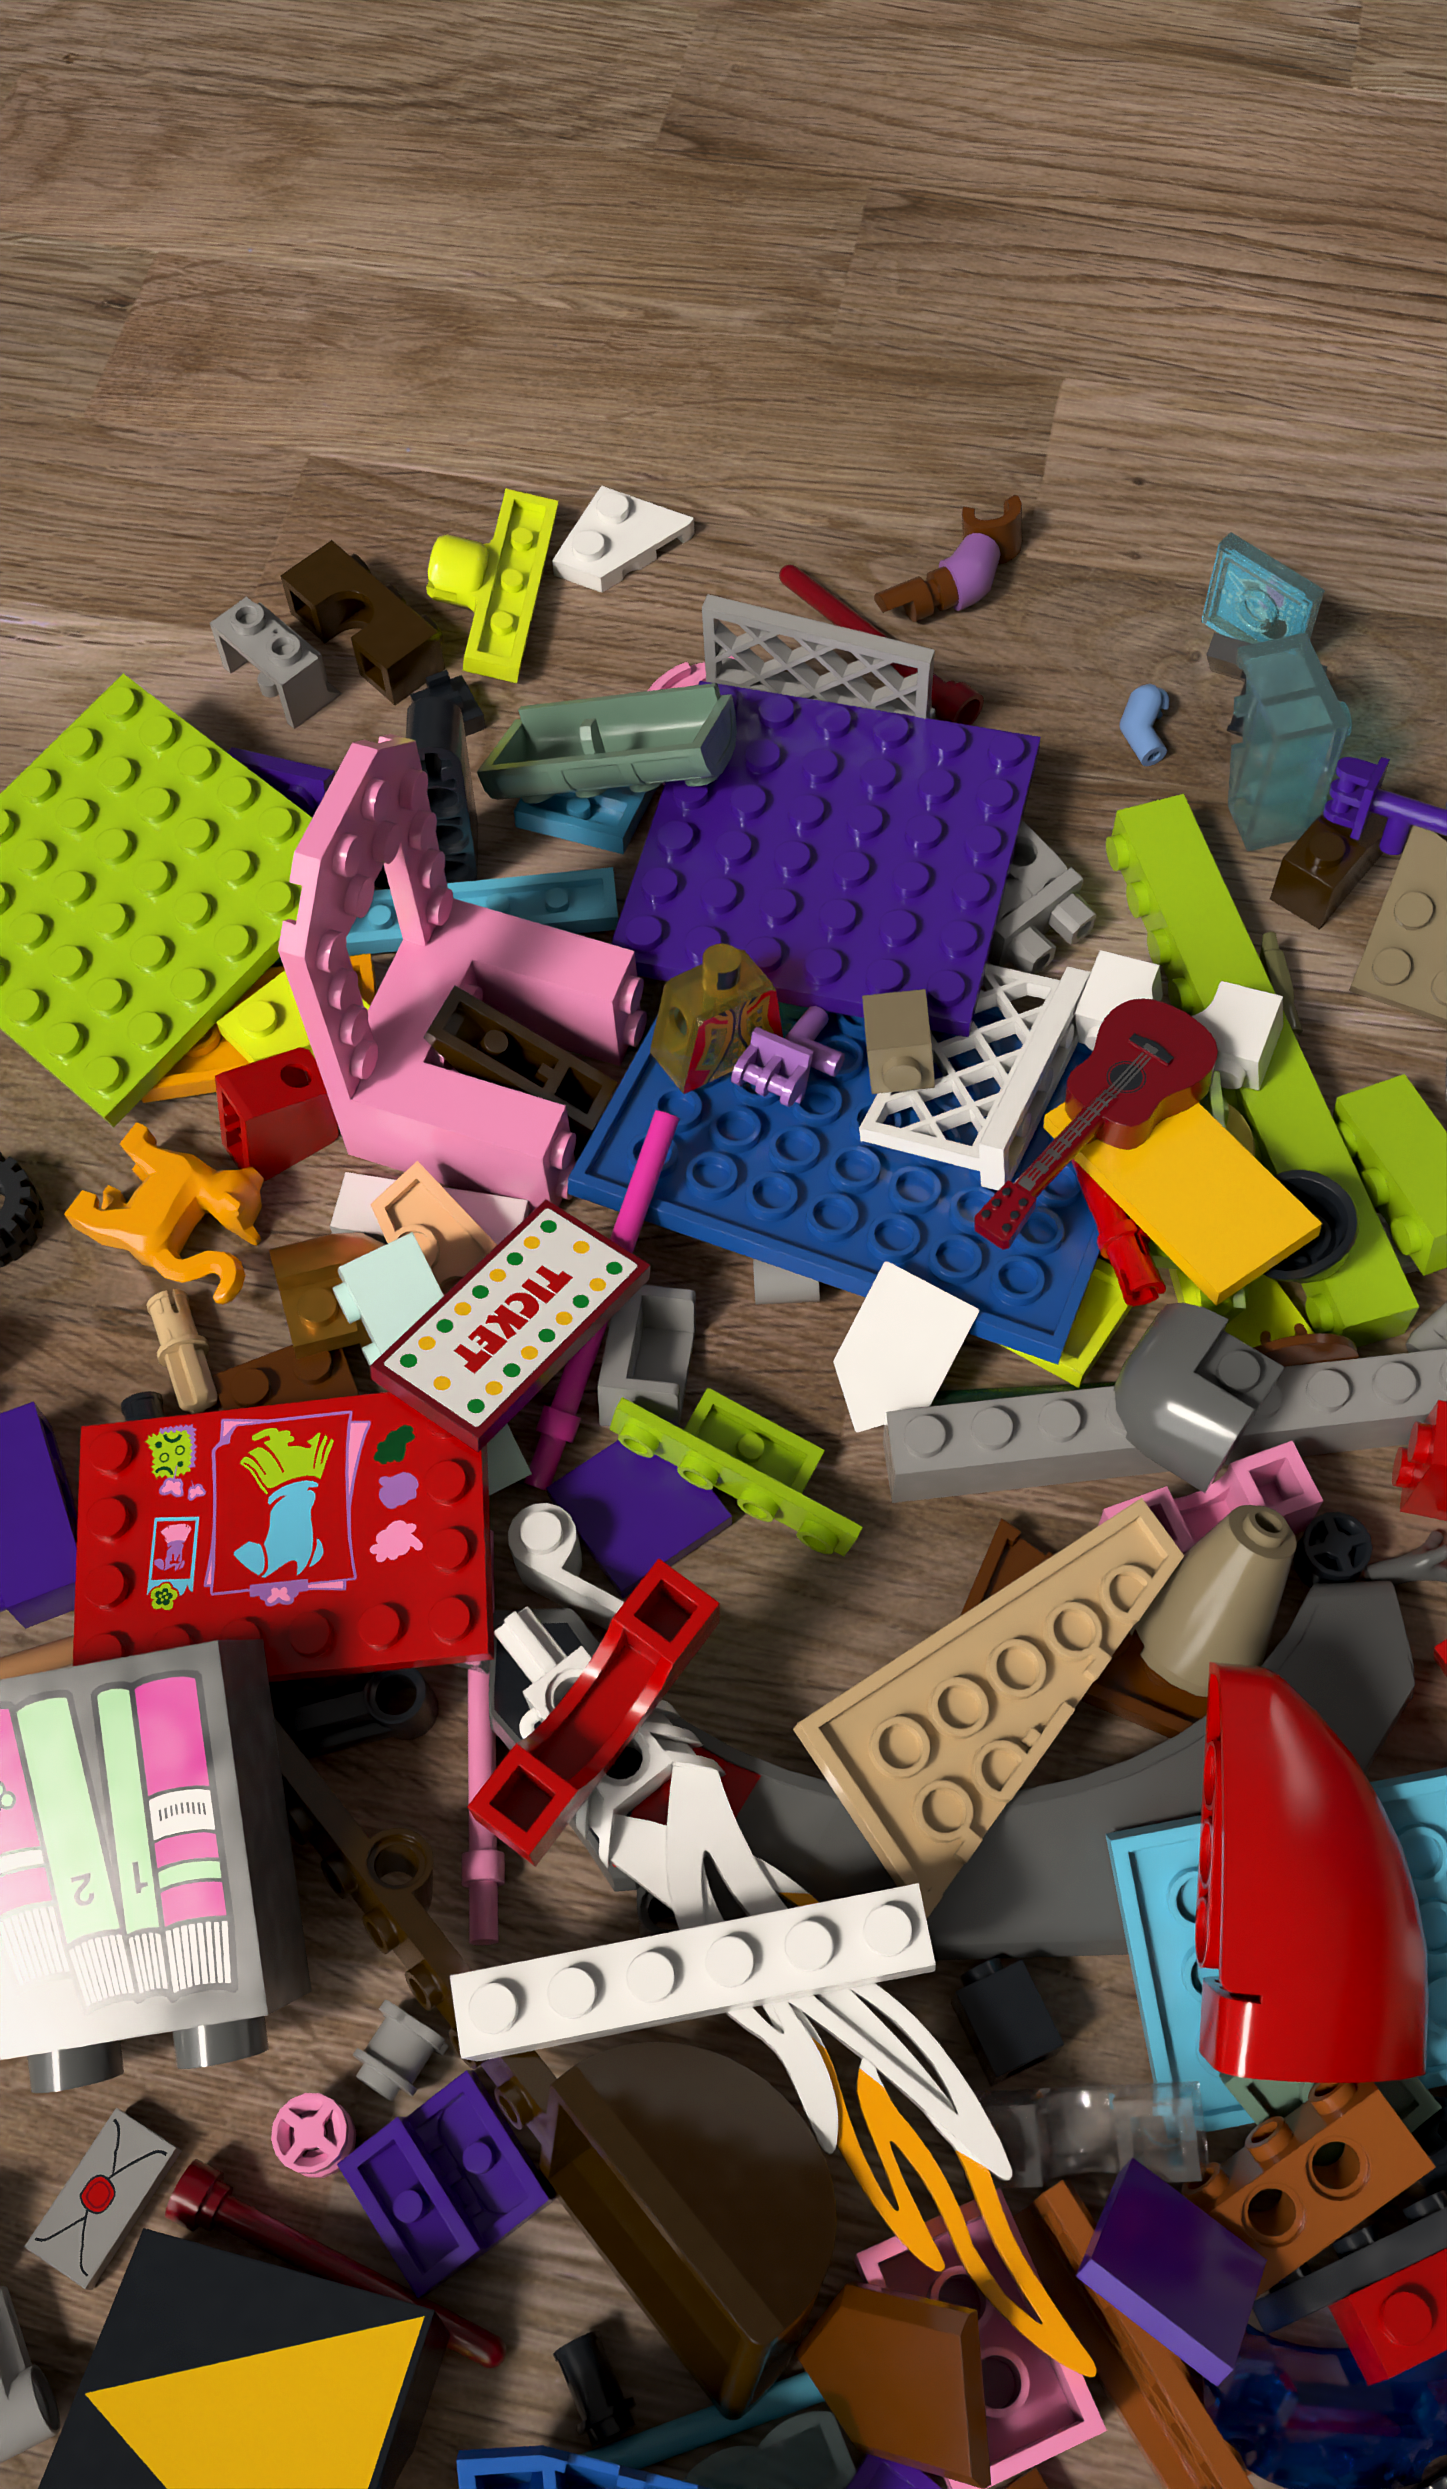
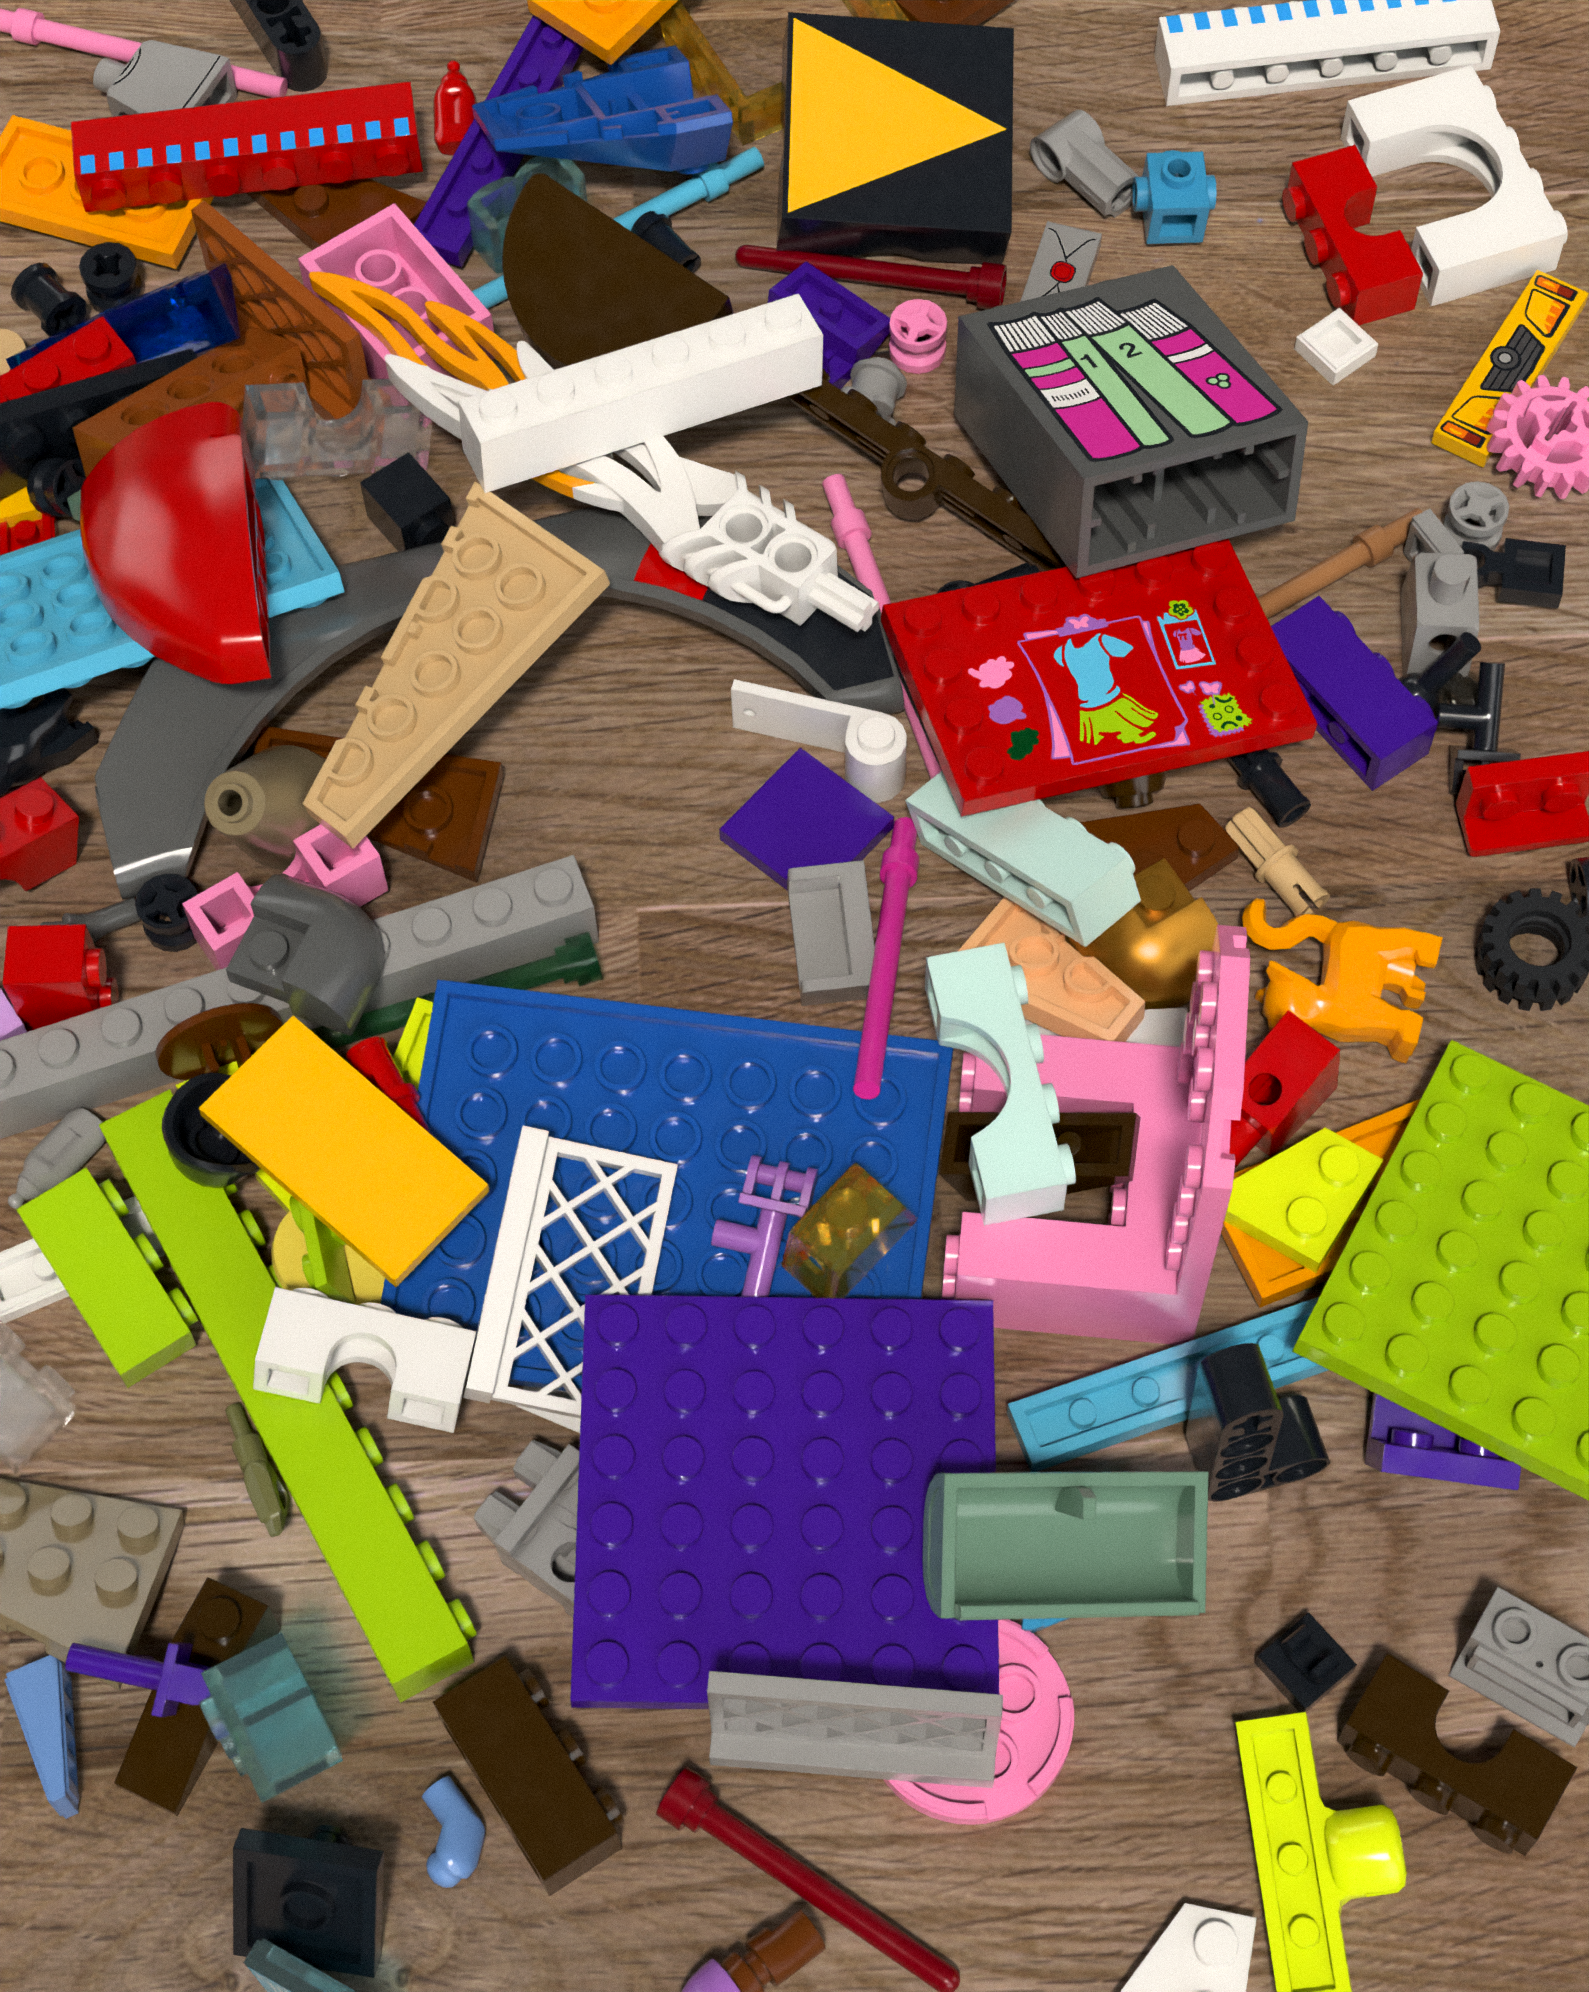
camera: 165 degrees right, 0 degrees up
tile [370,1199,650,1452] -> none
red arch [467,1558,720,1867] -> none
lime bracket [609,1387,863,1557] -> none
reddish brown tile [794,2281,991,2489] -> none
white sticker [833,1261,979,1432] -> none
dark tan brick [862,989,935,1094] -> none
dark red piece [974,998,1218,1250] -> none
dark purple tile [1076,2157,1267,2387] -> none
none -> dark brown brick [433,1656,624,1896]
none -> light aqua arch [925,943,1076,1226]

